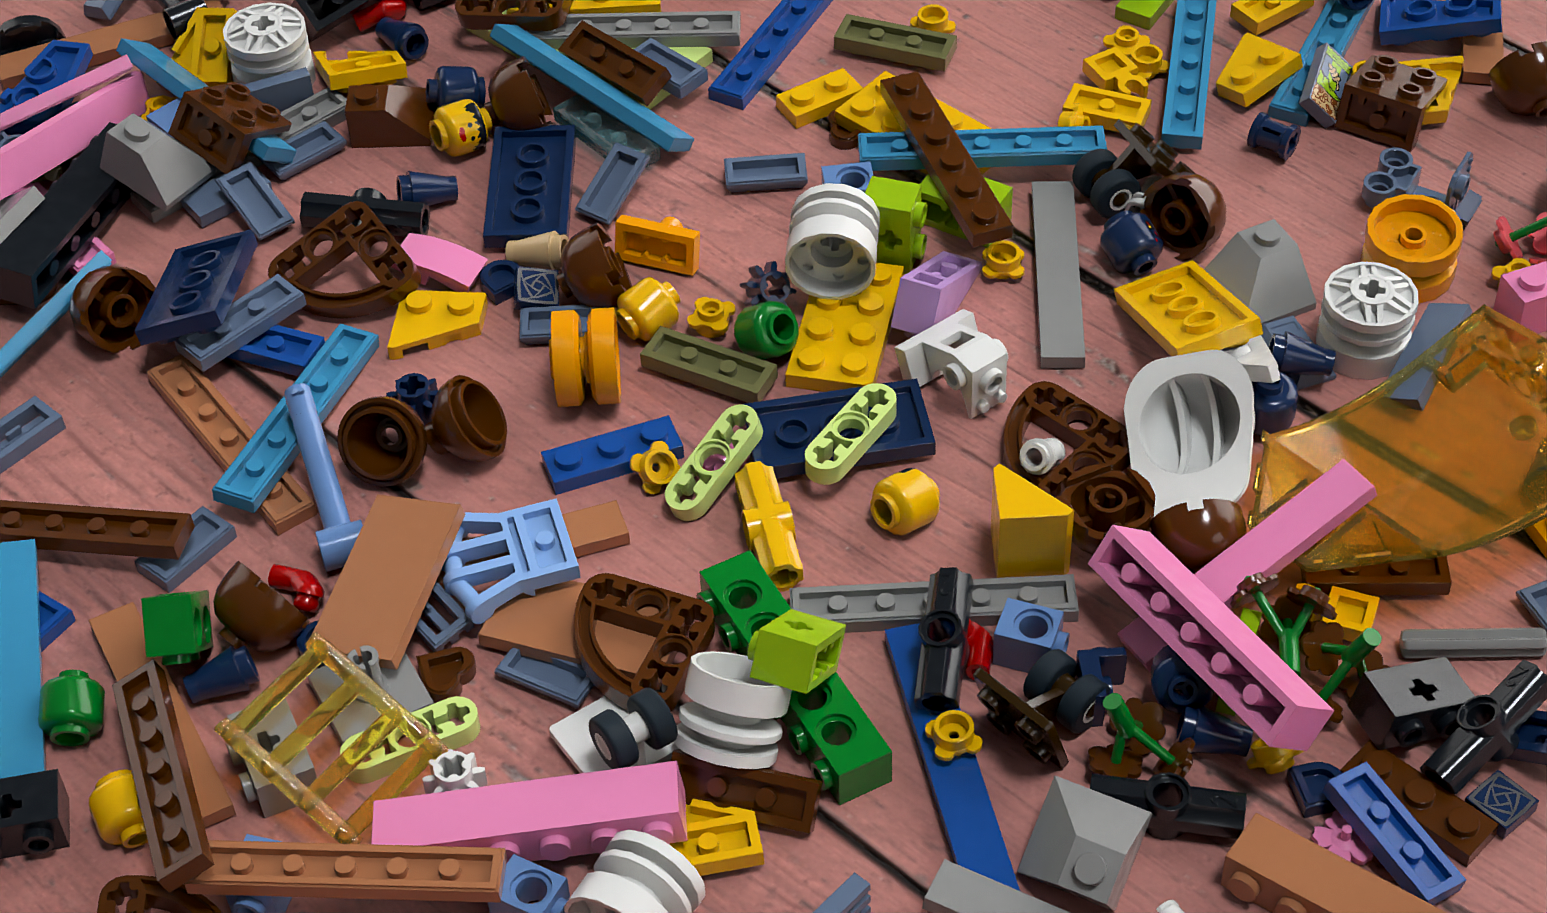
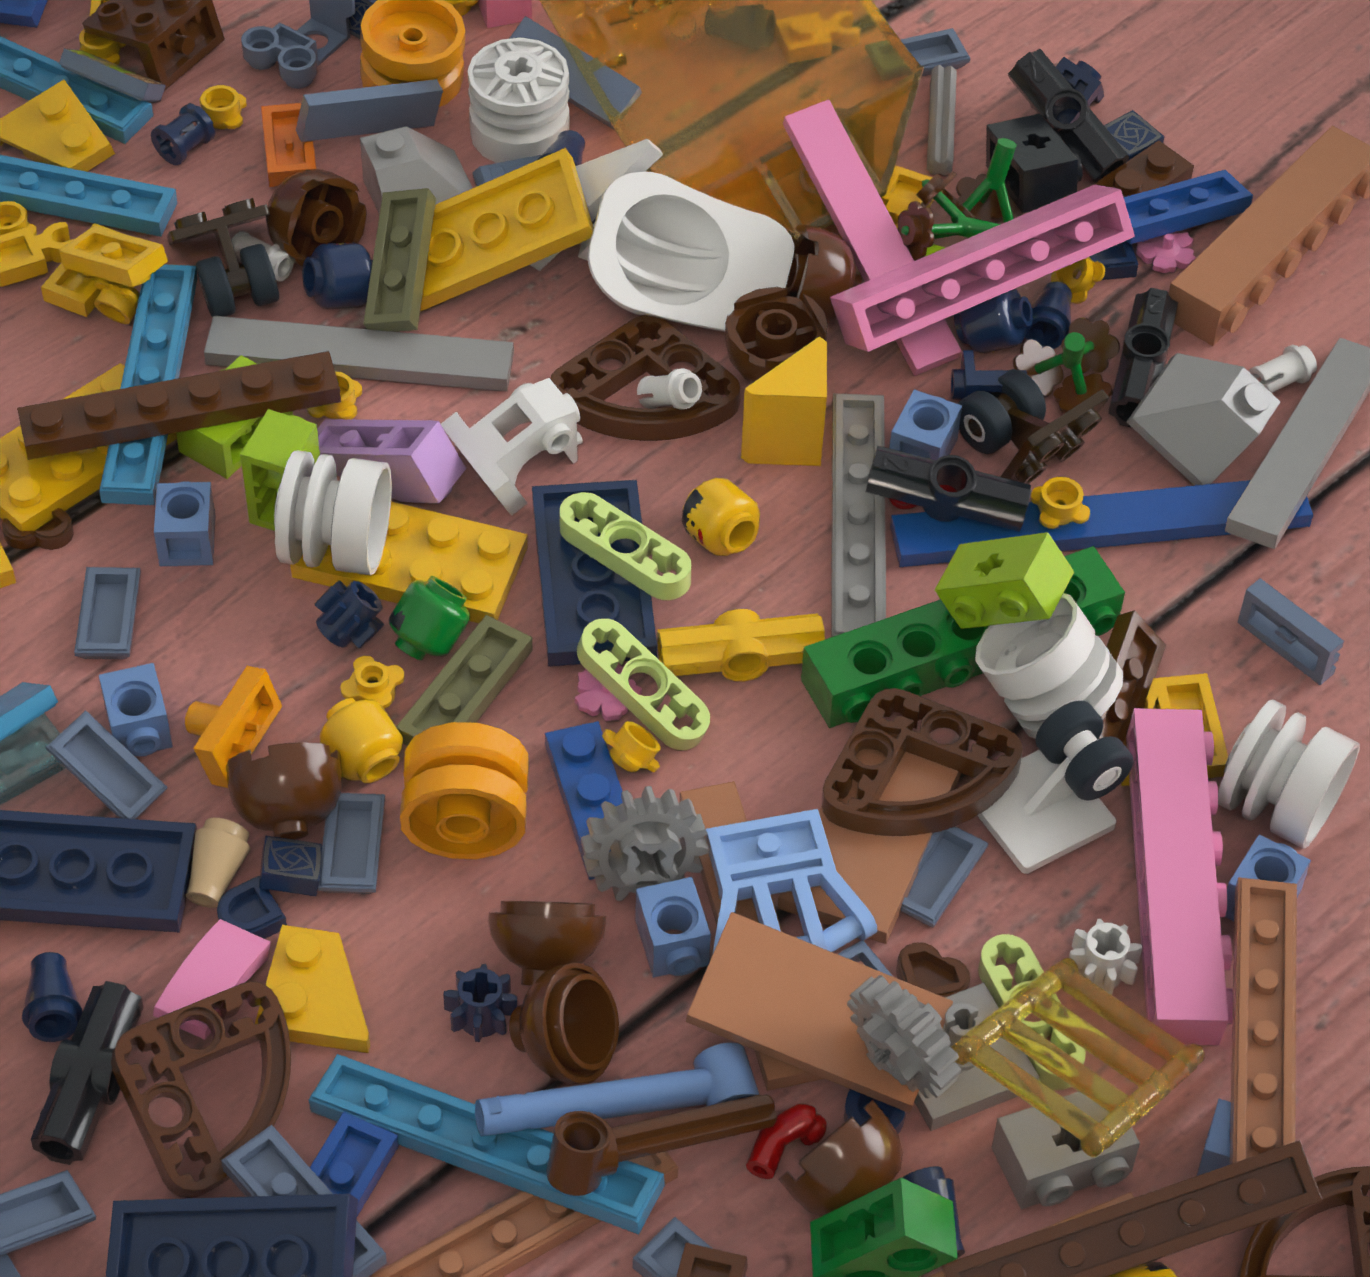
camera: 90 degrees left, 5 degrees up
none -> yellow plate [59,226,168,287]
none -> medium blue brick [99,663,173,756]
none -> yellow plate [199,85,247,129]
none -> orange plate [261,103,316,187]
none -> sand blue tile [296,79,443,142]
none -> olive plate [363,188,436,332]
none -> reddish brown axle [546,1094,777,1196]
none -> light grey gear [581,786,709,901]
none -> medium blue brick [635,877,711,978]
none -> light grey gear [847,975,962,1098]

